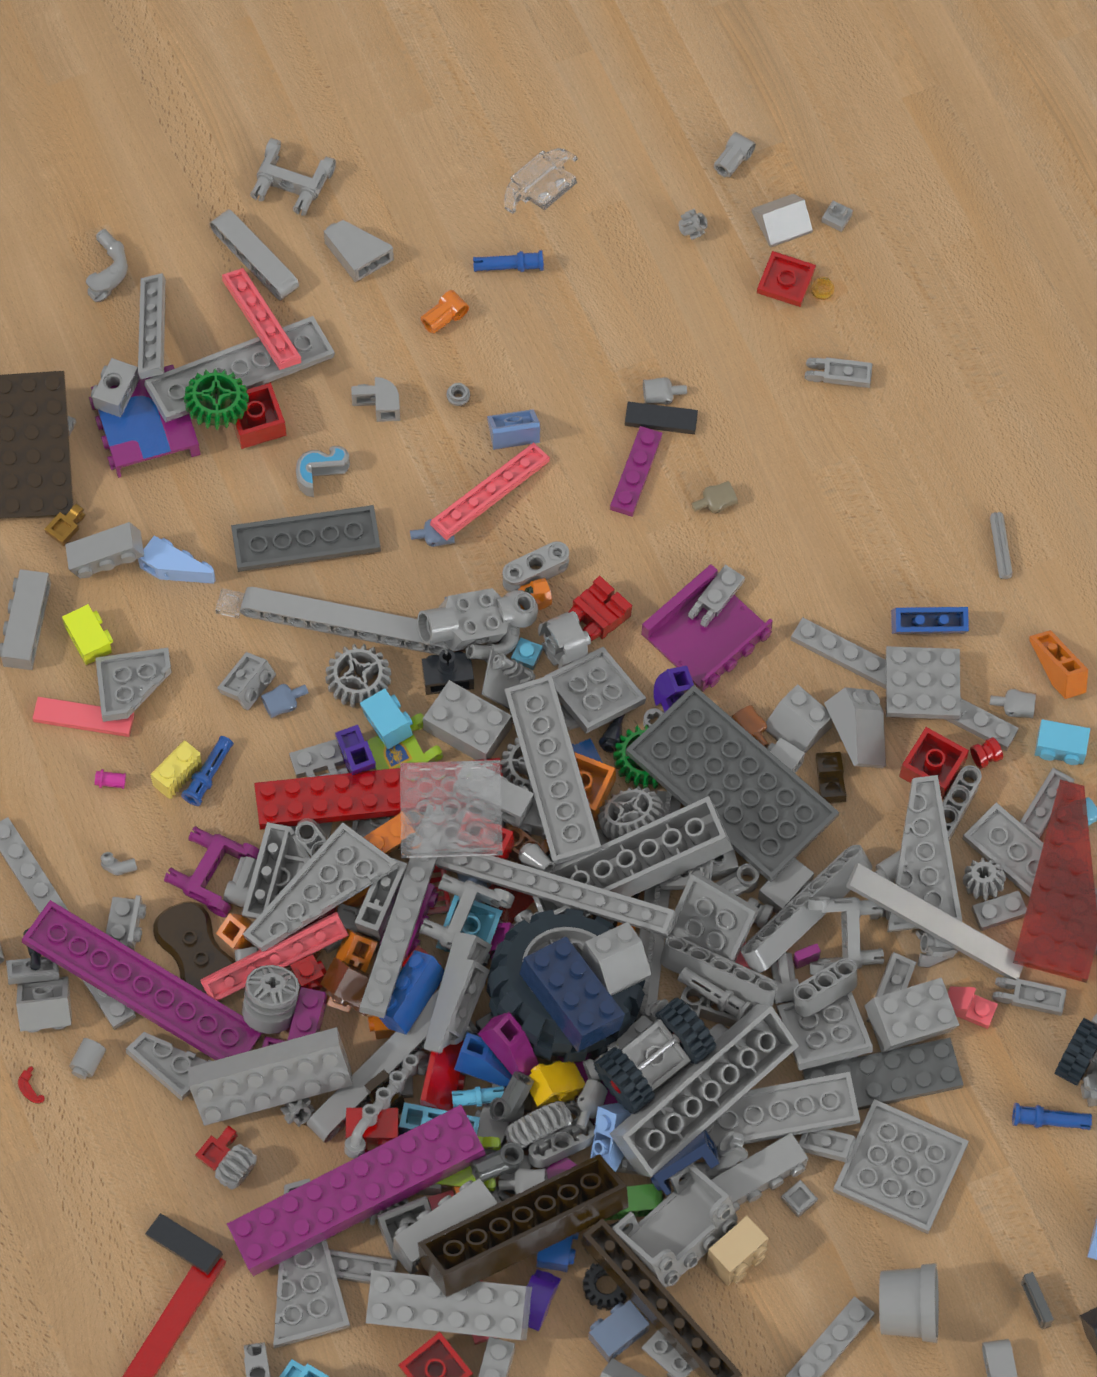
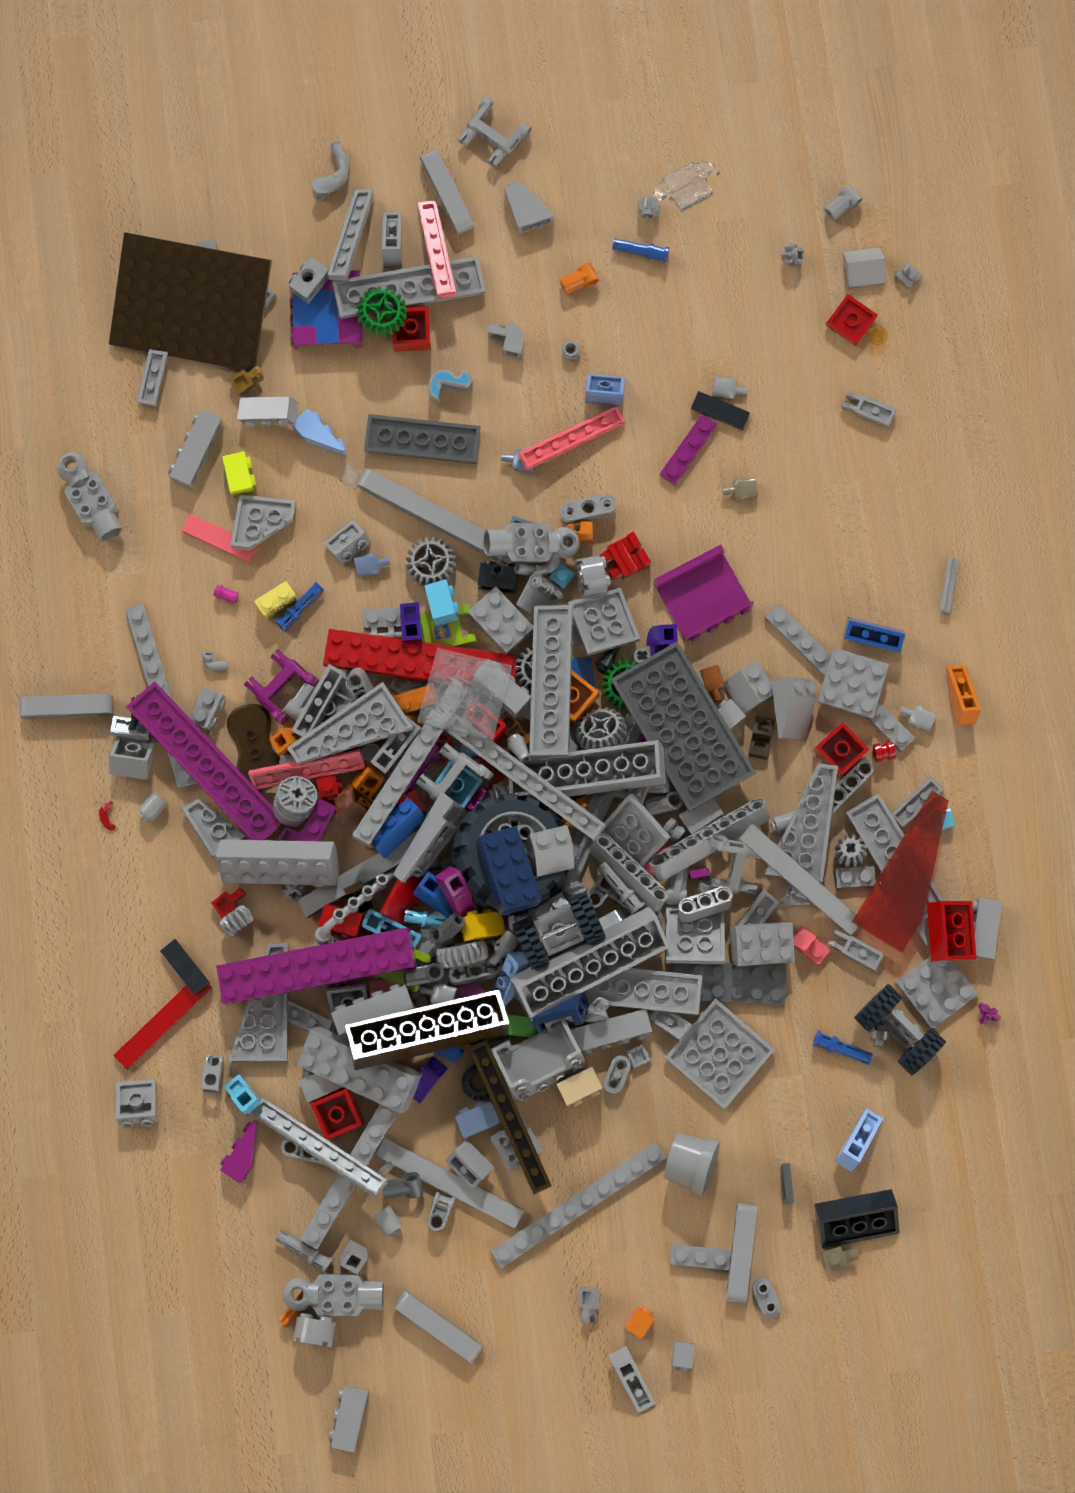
camera: 20 degrees right, 15 degrees up
light grey hinge [688,565,745,627] -> none
medium azure brick [1034,719,1090,765] -> none
none -> light grey slope [299,1072,345,1103]
none -> light grey slope [382,212,402,267]
none -> light grey plate [603,1056,631,1094]
none -> light grey gear [637,196,660,219]

